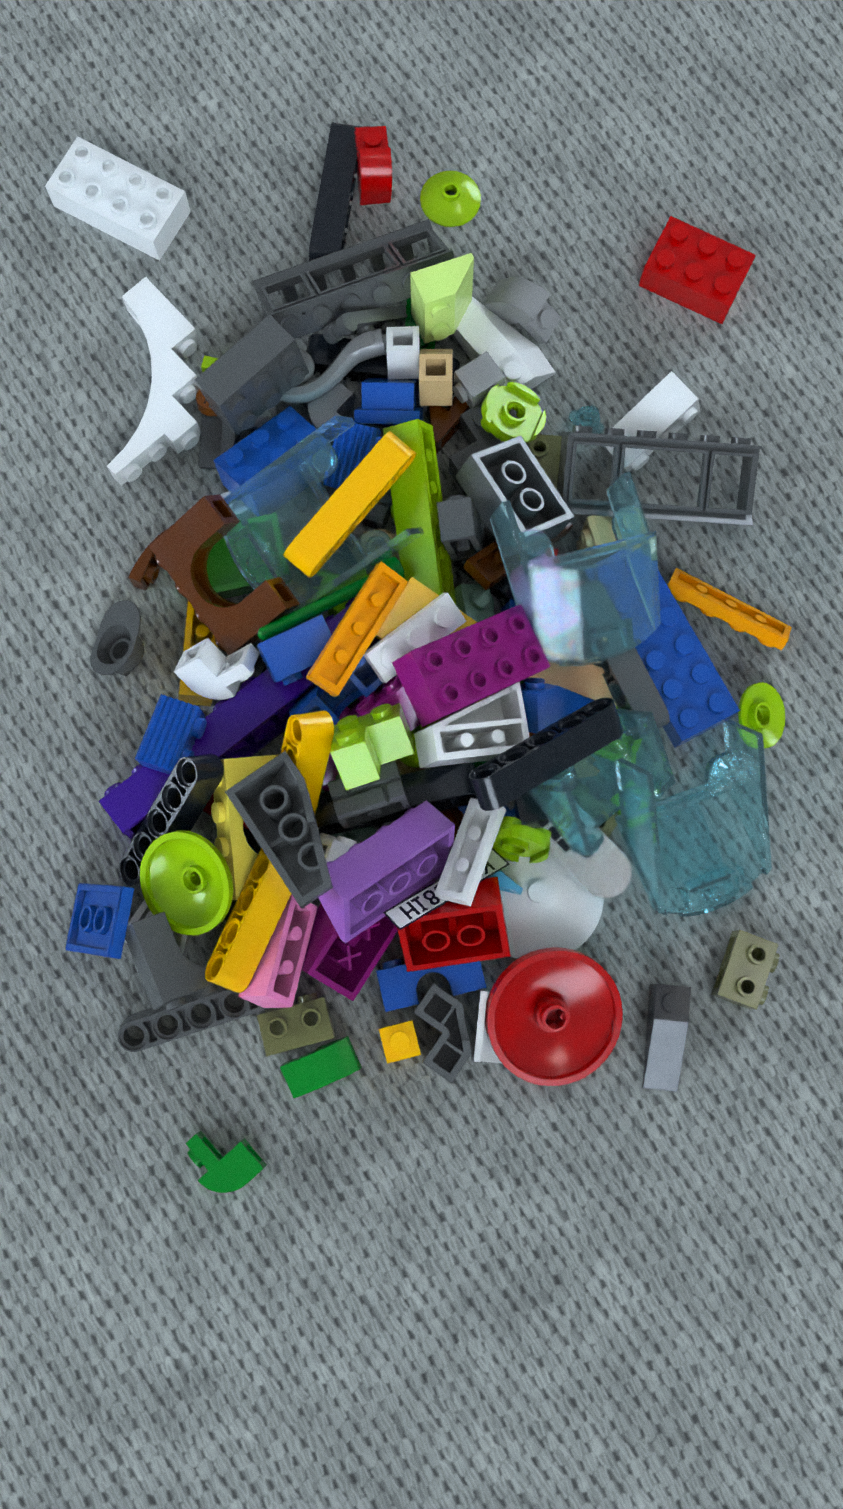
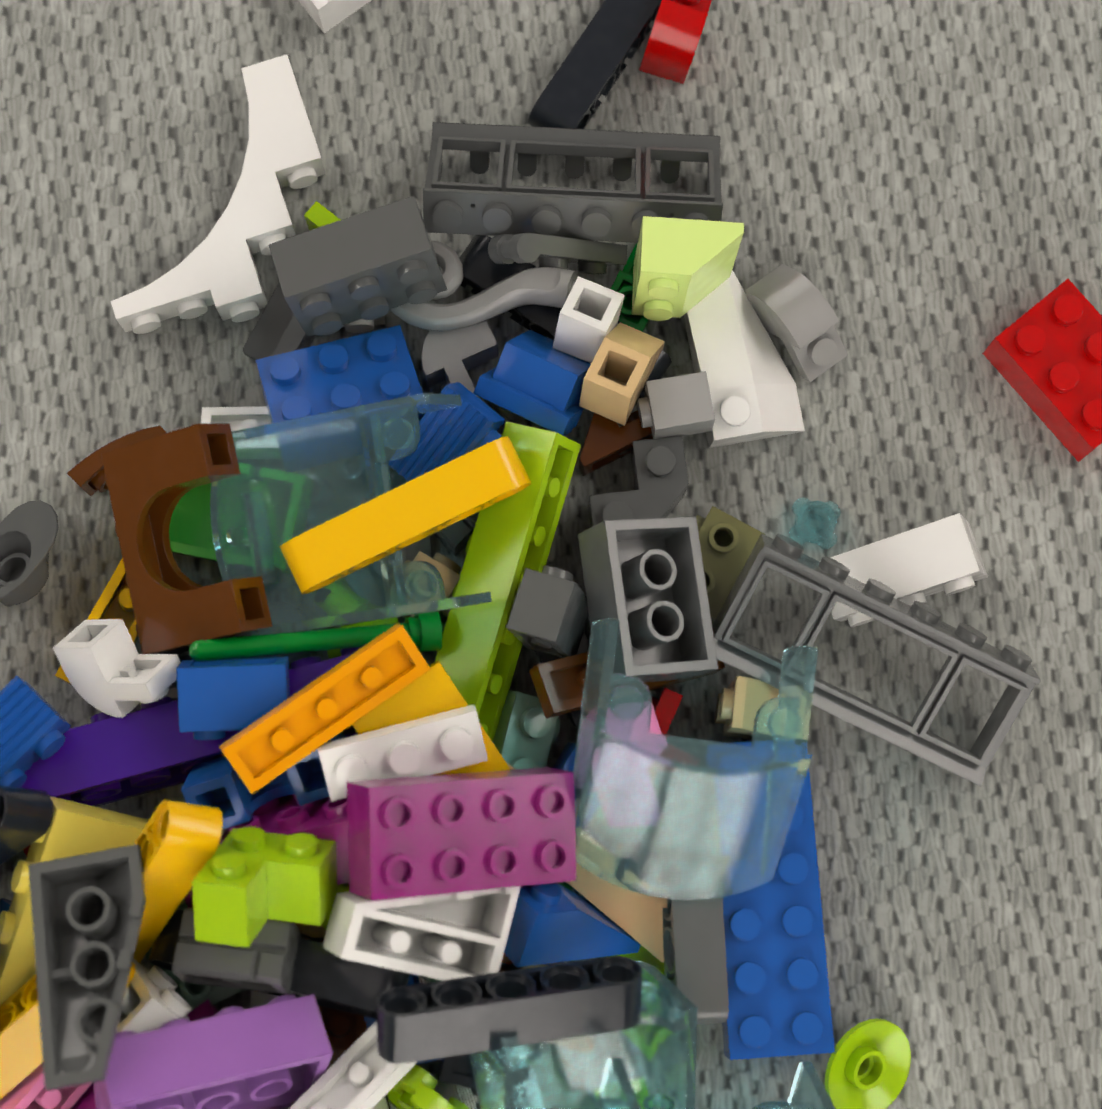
camera: 25 degrees right, 0 degrees up
lime dish [420,171,481,227] -> none
lime plate [481,382,546,444] -> none
light orange plate [667,568,792,651] -> none

